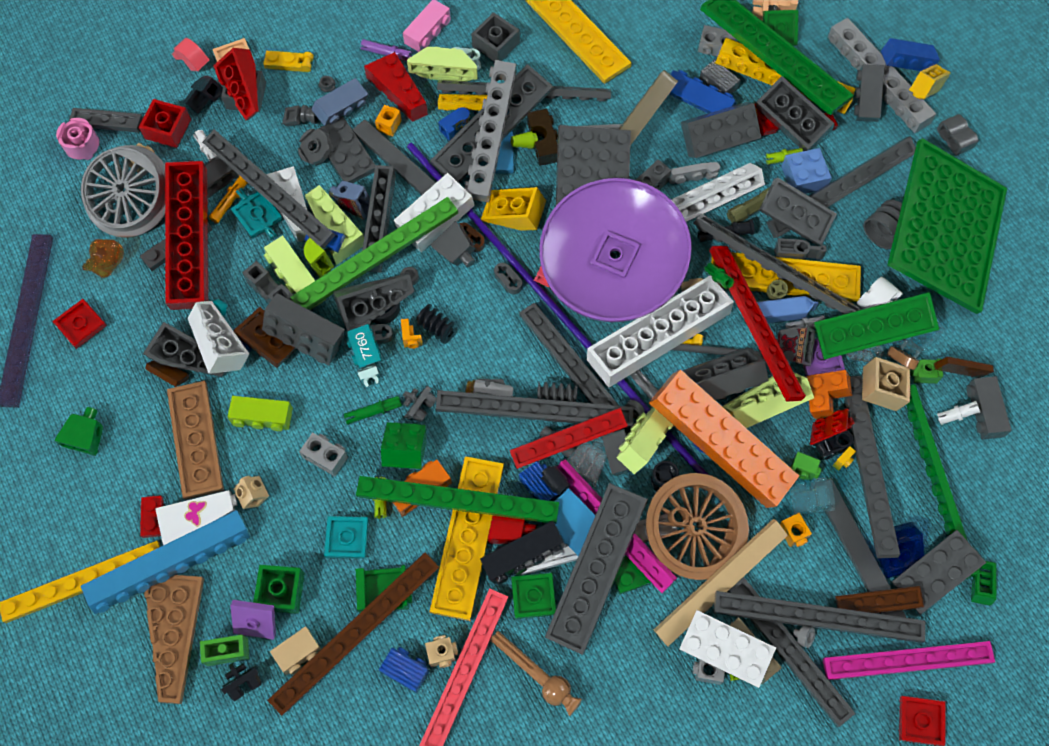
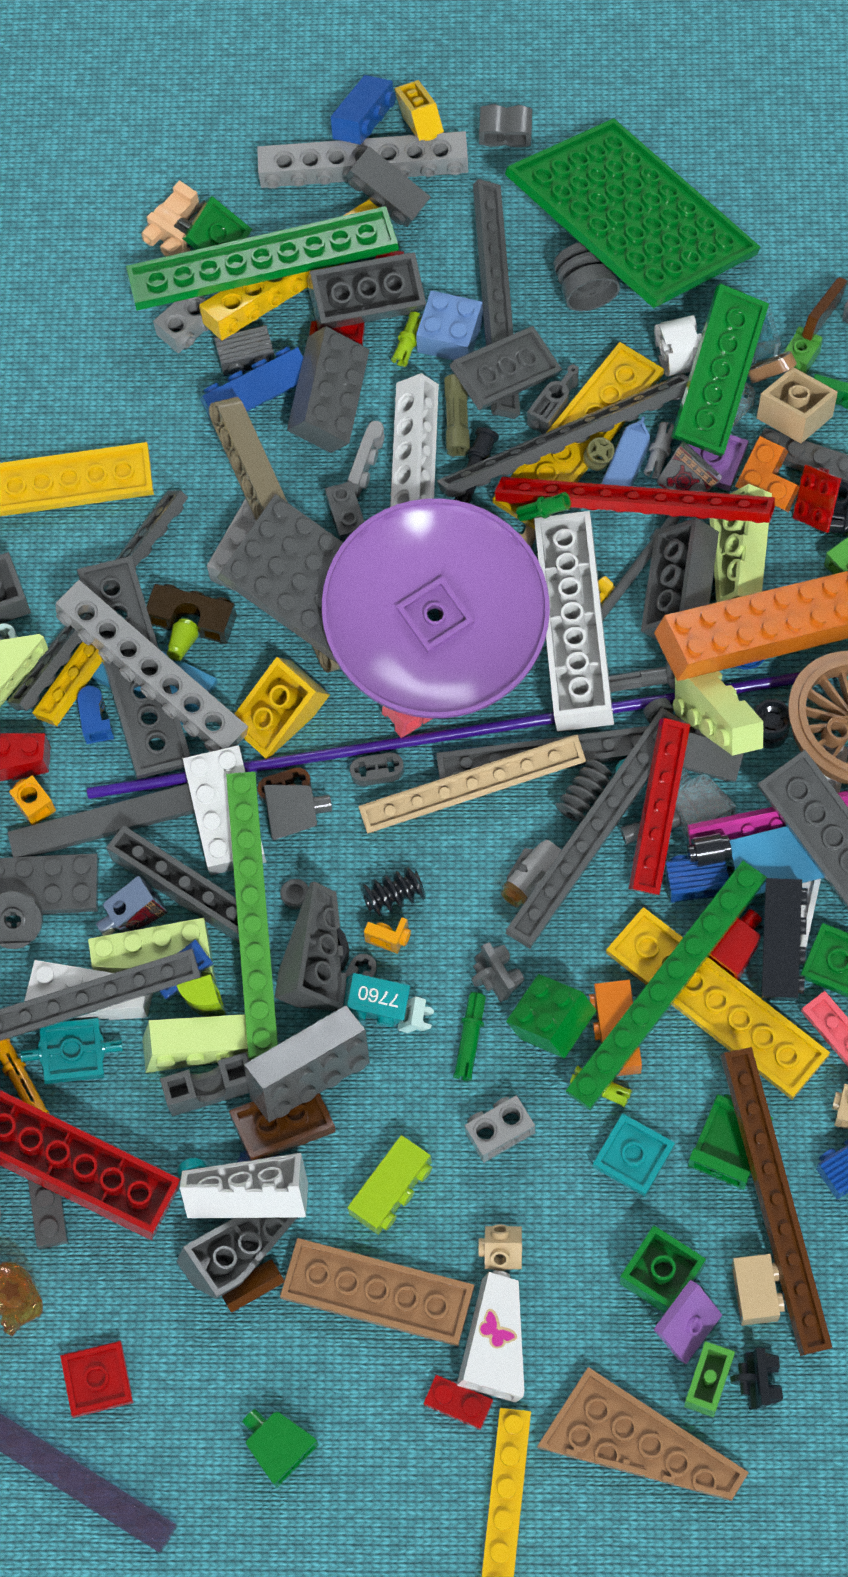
camera: 55 degrees left, 0 degrees up
dark azure brick [81,510,250,614] -> none
none -> tan tile [358,734,586,834]

